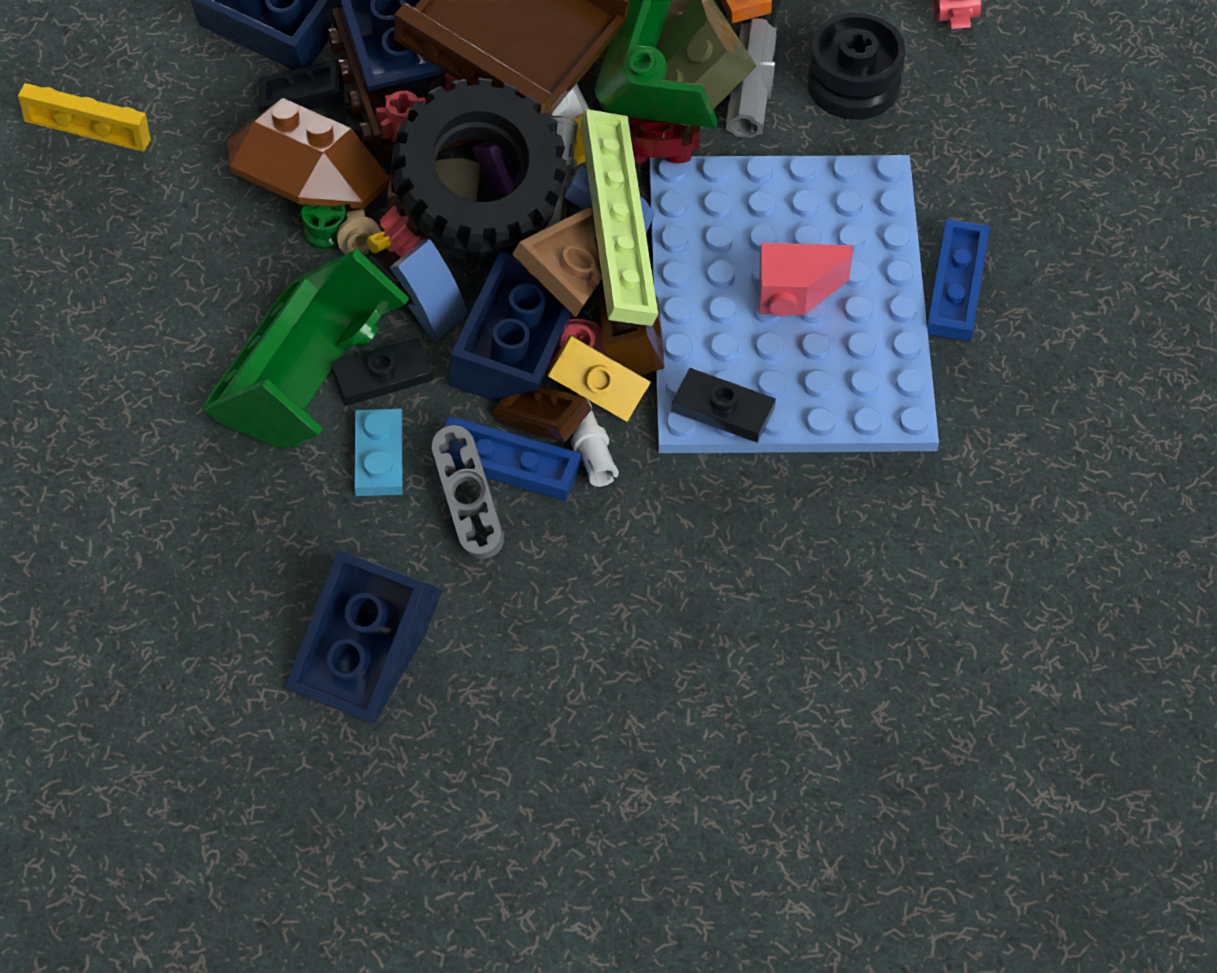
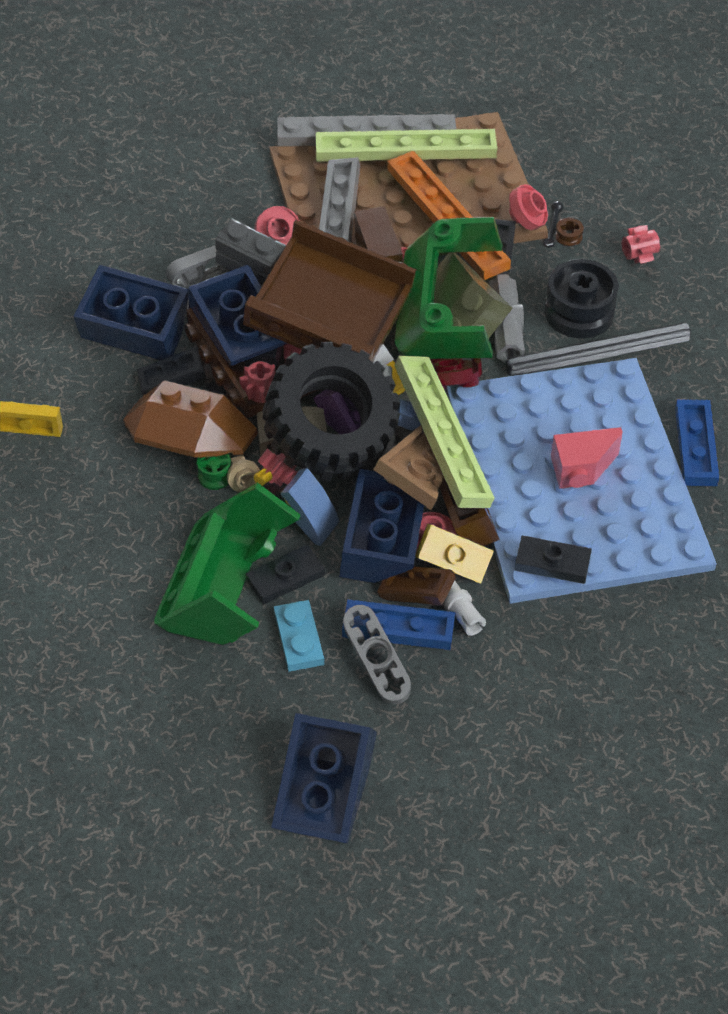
camera: 10 degrees left, 5 degrees down
none -> axle [506,323,691,376]

